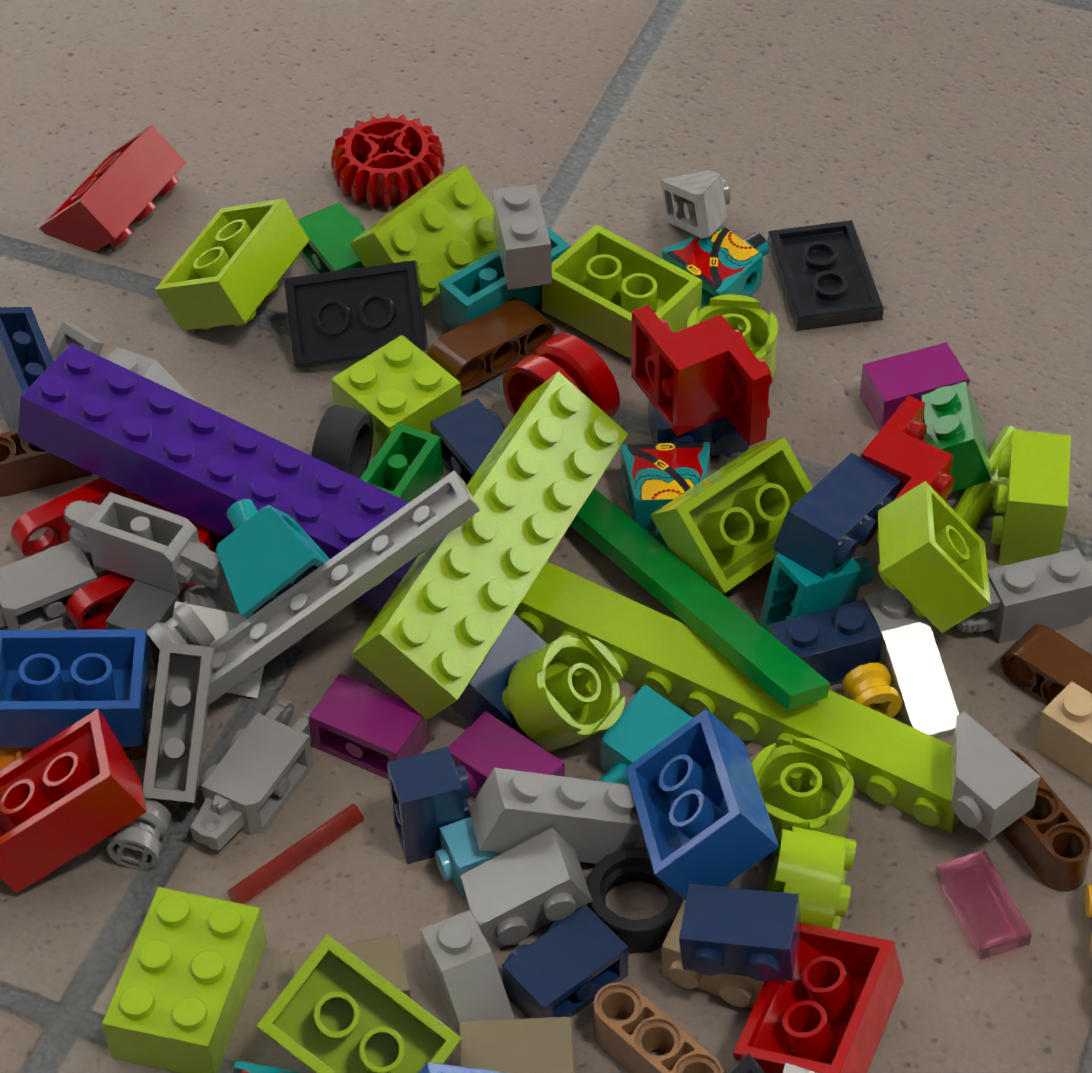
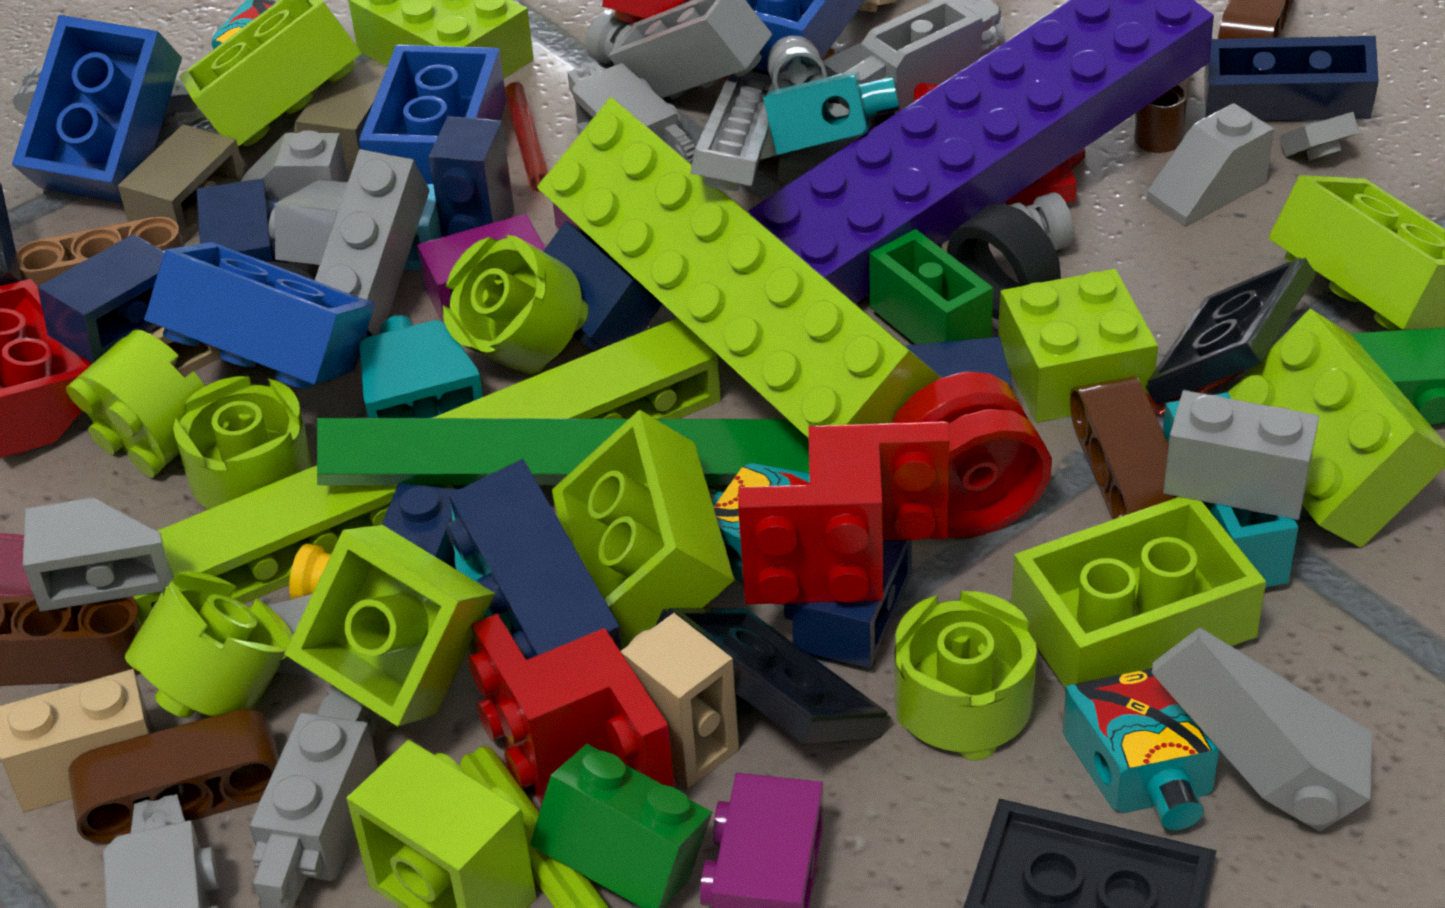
camera: 120 degrees right, 5 degrees down
none -> lime brick [125,571,293,718]
none -> blue brick [359,45,506,184]
none -> tan brick [620,613,739,790]
none -> black tile [655,608,891,743]

